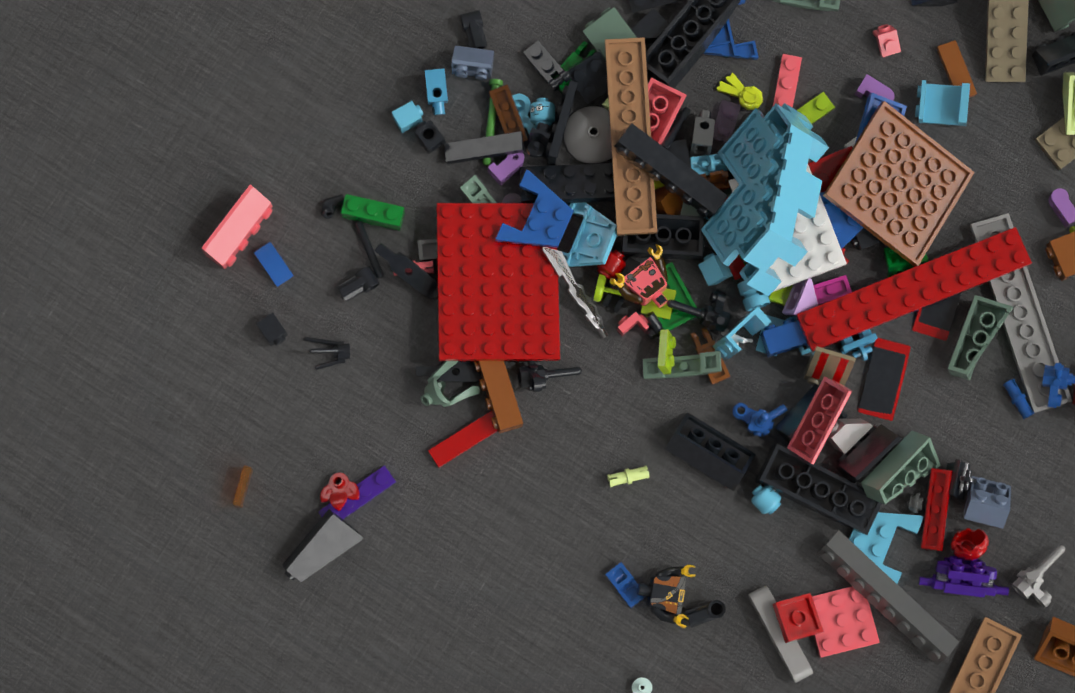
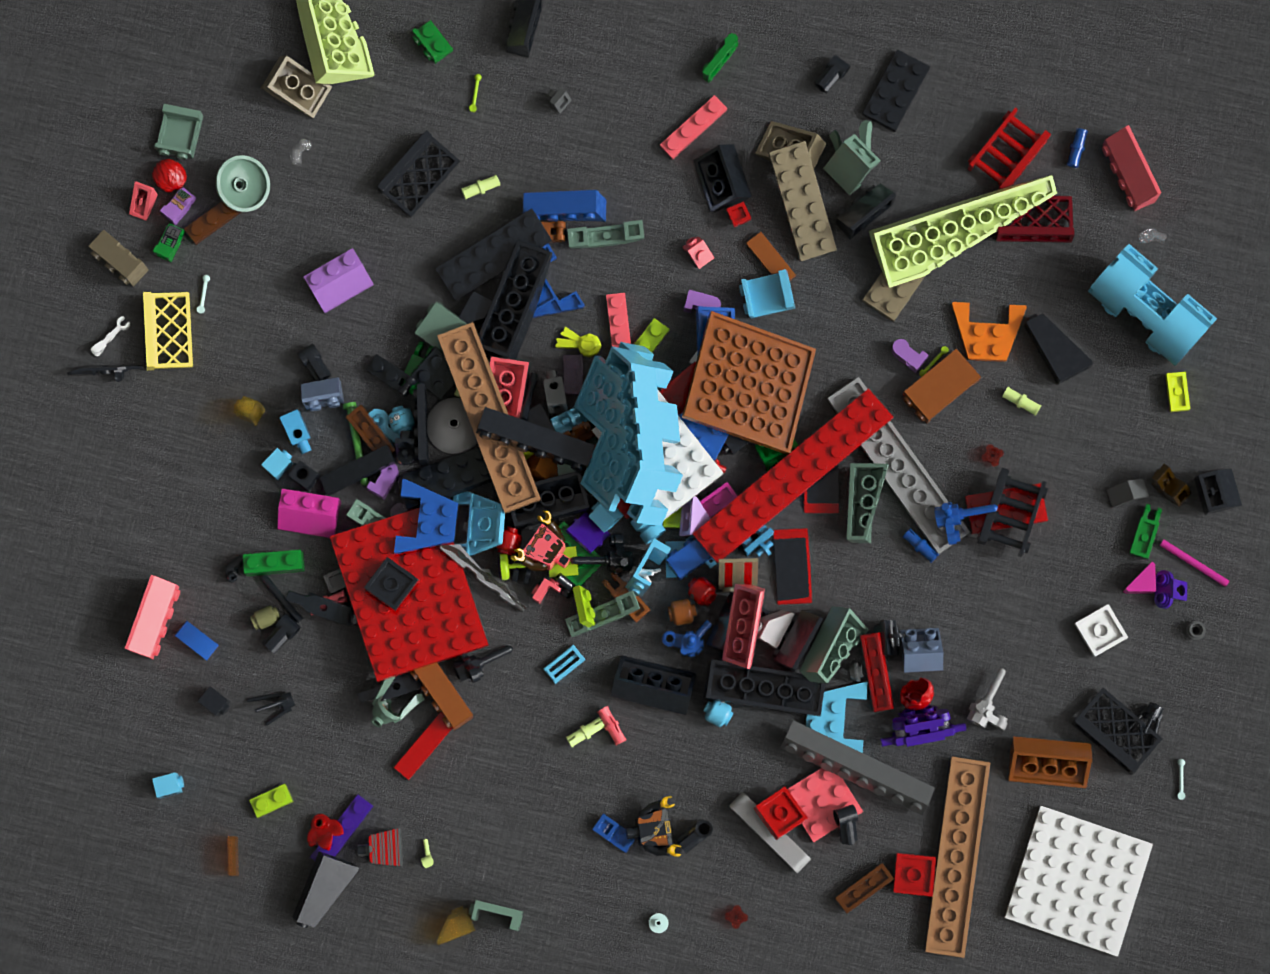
camera: 10 degrees left, 0 degrees up
none -> medium azure brick [152,773,184,799]
none -> clear yellow slope [234,396,266,426]
none -> lime plate [249,784,294,818]
none -> olive brick [250,605,280,630]
none -> dark pink slope [277,489,341,538]
none -> torso [358,829,403,867]
none -> black plate [364,557,419,612]
none -> yellowish green hand [421,839,434,868]
none -> clear yellow slope [437,906,476,945]
none -> sand green panel [469,900,523,931]
none -> medium azure tile [543,645,585,684]
none -> dark purple piece [566,512,610,554]
none -> coral pin [597,706,627,746]
none -> dark orange head [668,599,697,626]
none -> red head [688,577,717,606]
none -> red tile [726,201,751,227]
none -> black piece [833,804,858,845]

